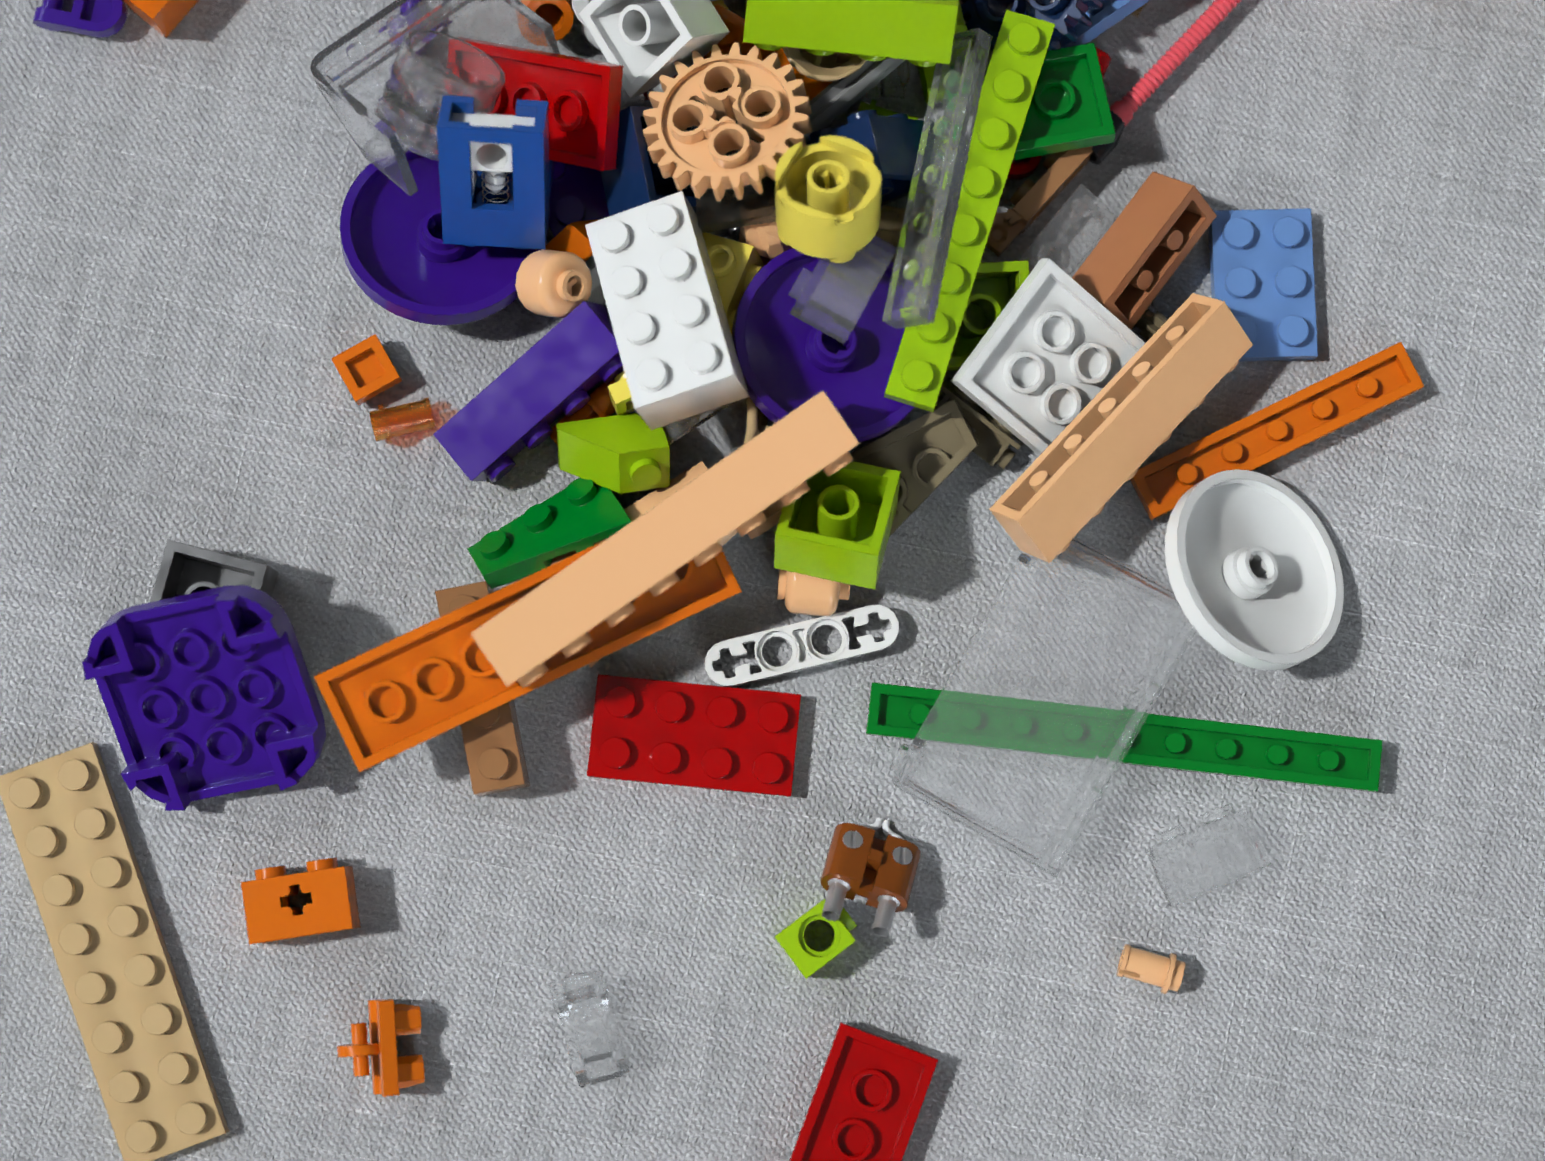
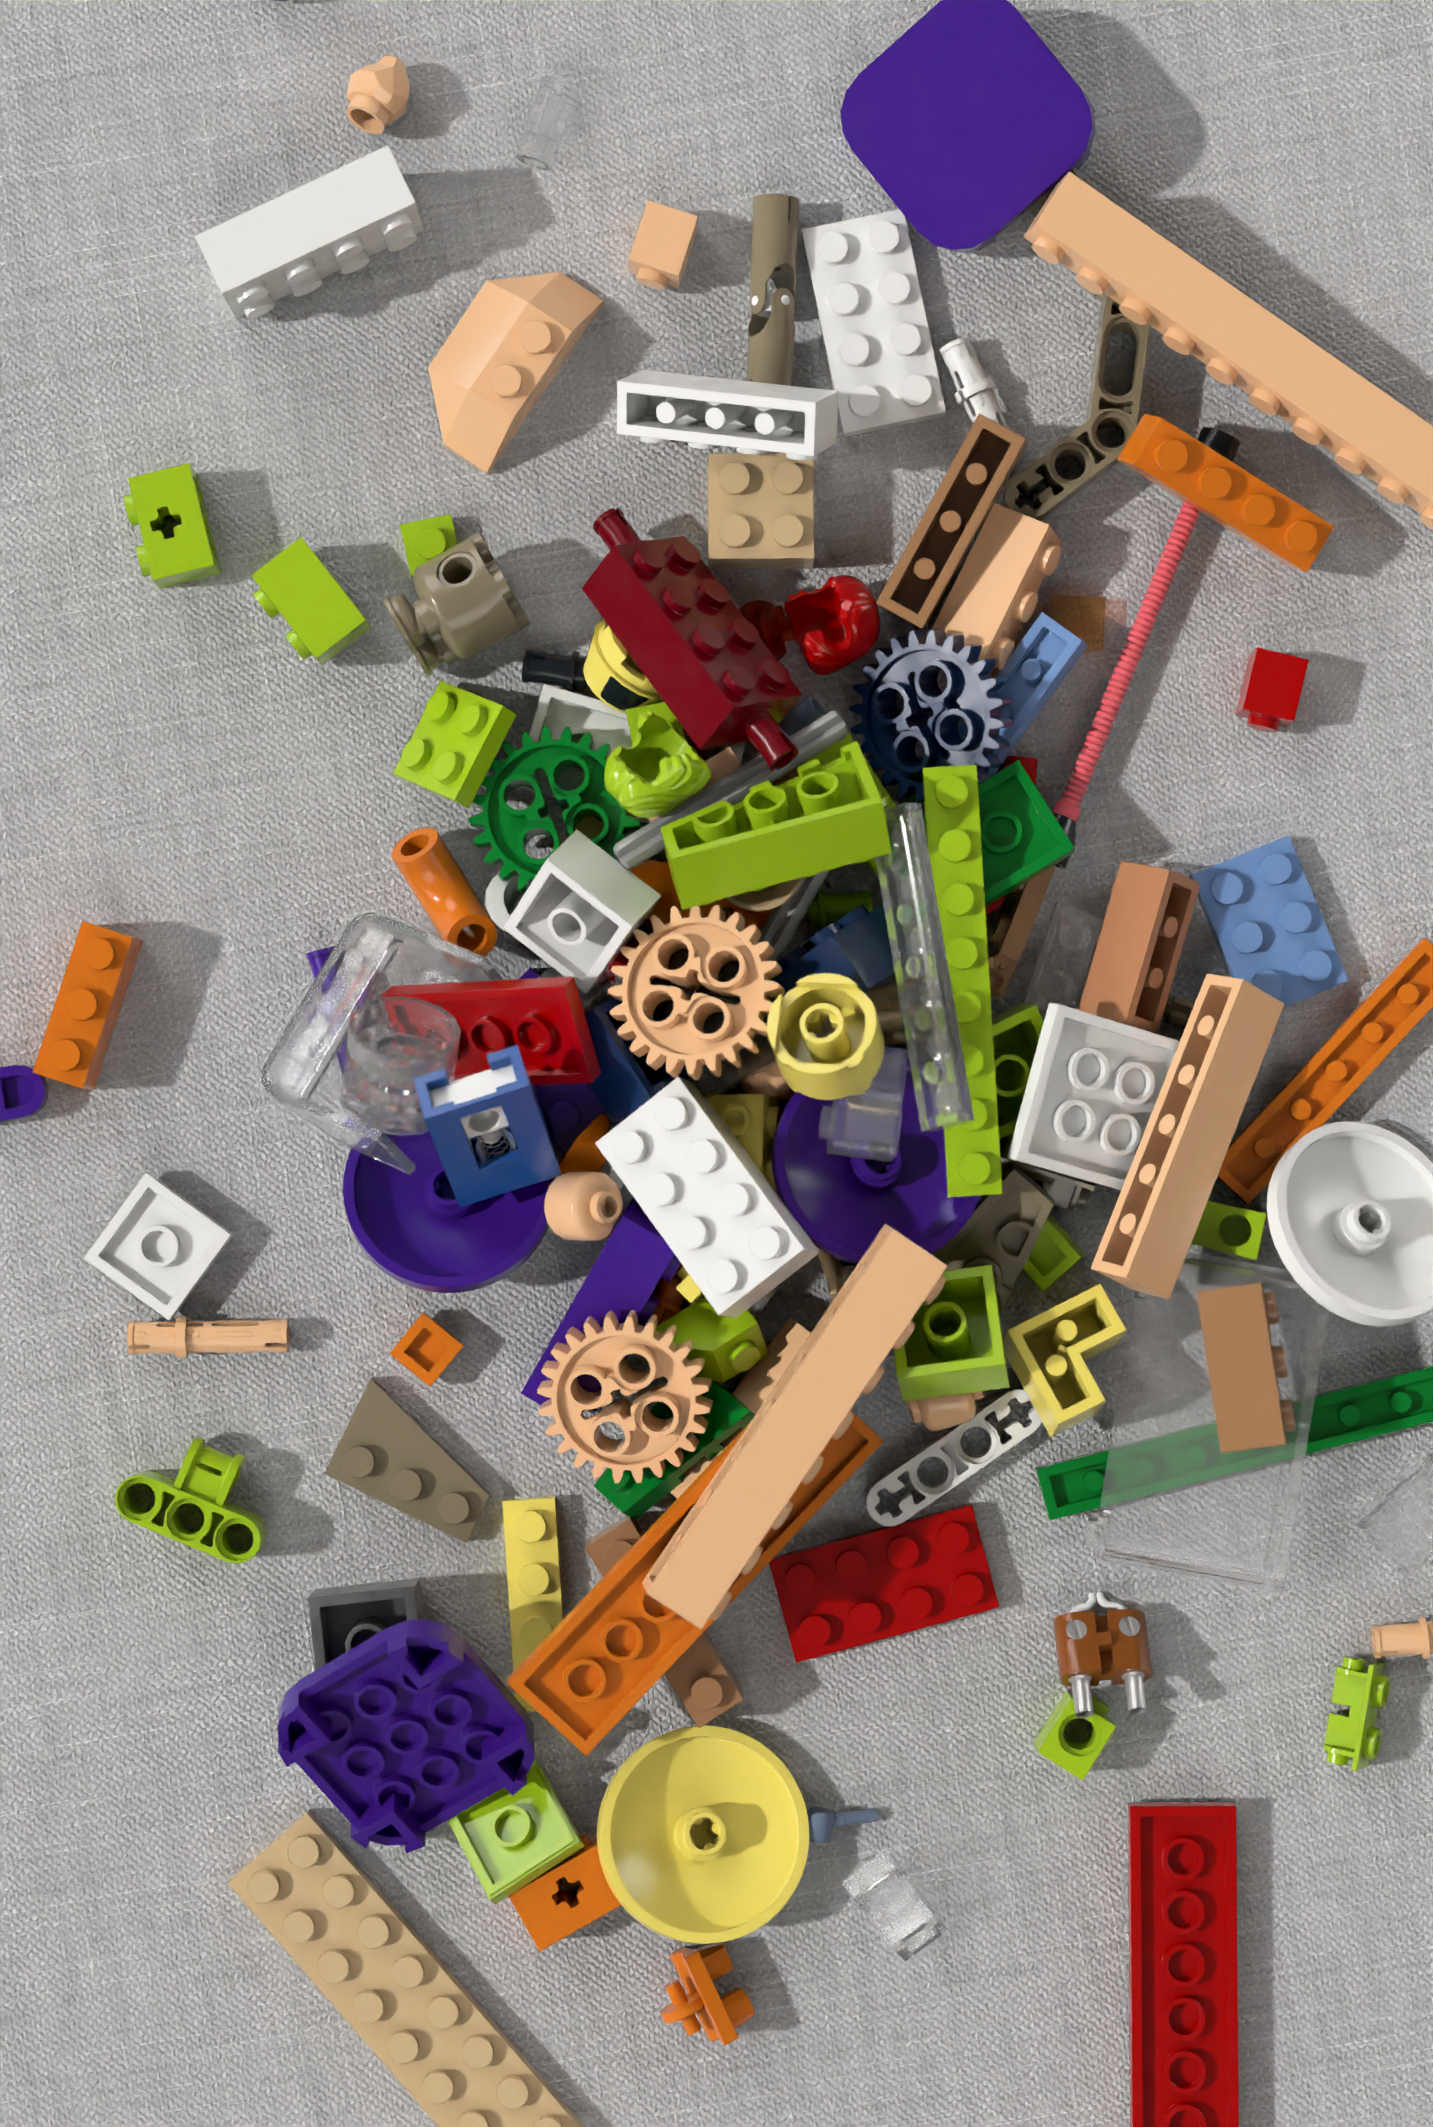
camera: 20 degrees left, 5 degrees up
clear orange pin [369,397,436,444] -> none
none -> white plate [84,1173,234,1320]
none -> lime piece [115,1436,268,1564]
none -> light nougat pin [127,1316,289,1358]
none -> dark tan wing [324,1377,491,1543]
none -> lime tile [448,1757,585,1905]
none -> light yellow plate [502,1496,564,1712]
none -> light nougat gear [537,1310,713,1484]
none -> light yellow dish [597,1725,810,1944]
none -> sand blue hand [807,1807,878,1843]
none -> light yellow brick [1003,1284,1126,1437]
none -> lime plate [1023,1215,1086,1292]
none -> lime leg [1191,1201,1267,1260]
none -> medium nougat brick [1196,1282,1296,1453]
none -> red brick [1235,647,1309,733]
none -> lime hinge [1323,1656,1390,1771]

